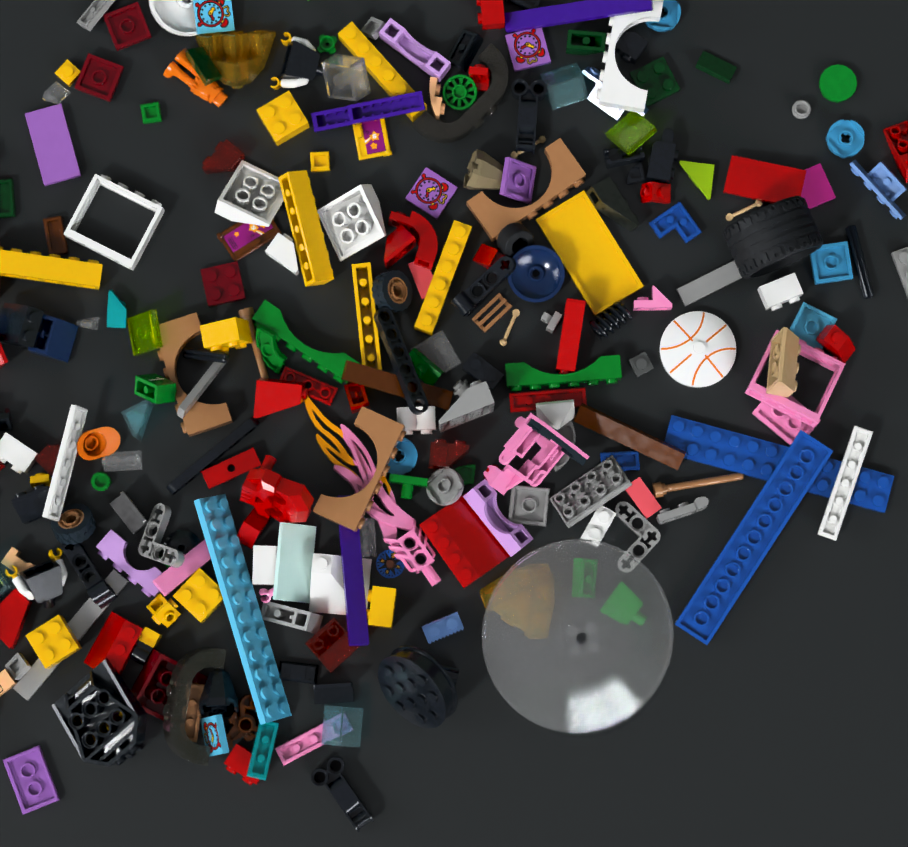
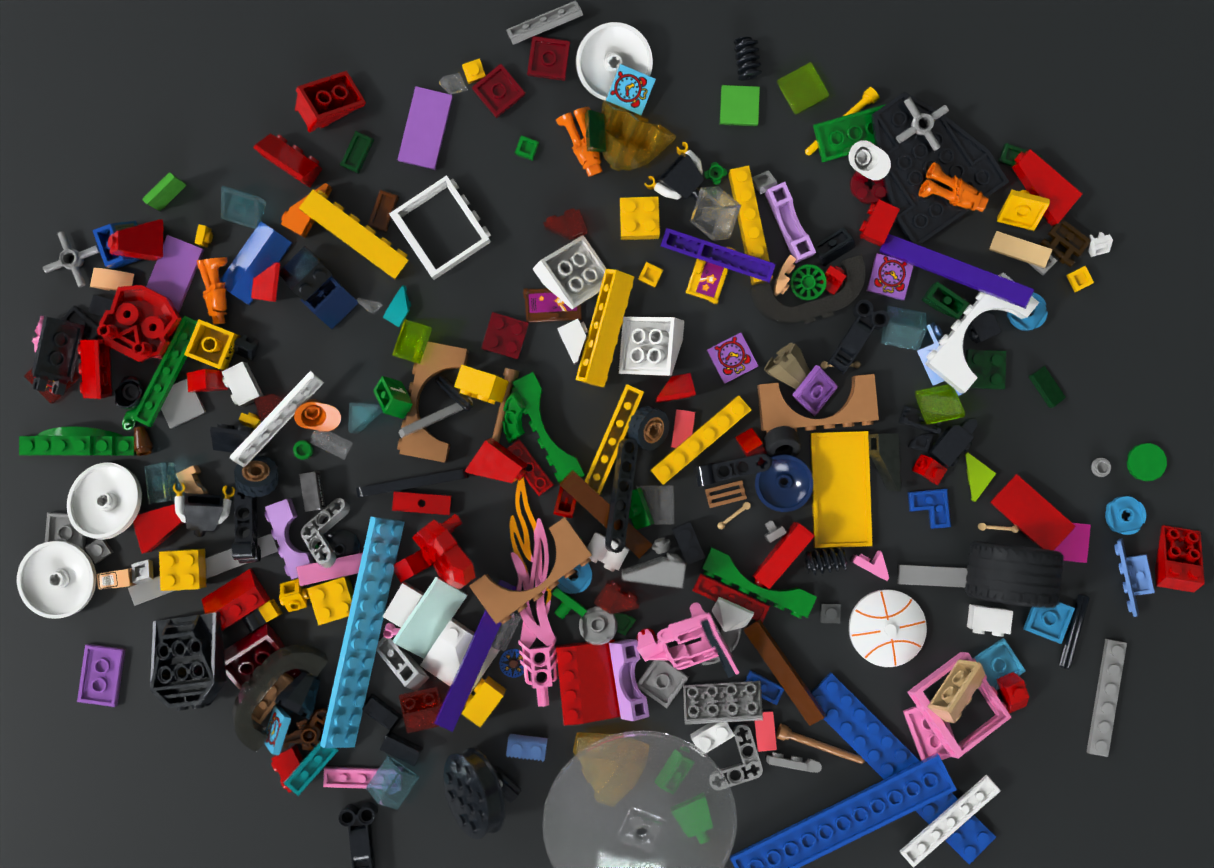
camera: 30 degrees right, 5 degrees up
red arch [388,211,438,270] -> none

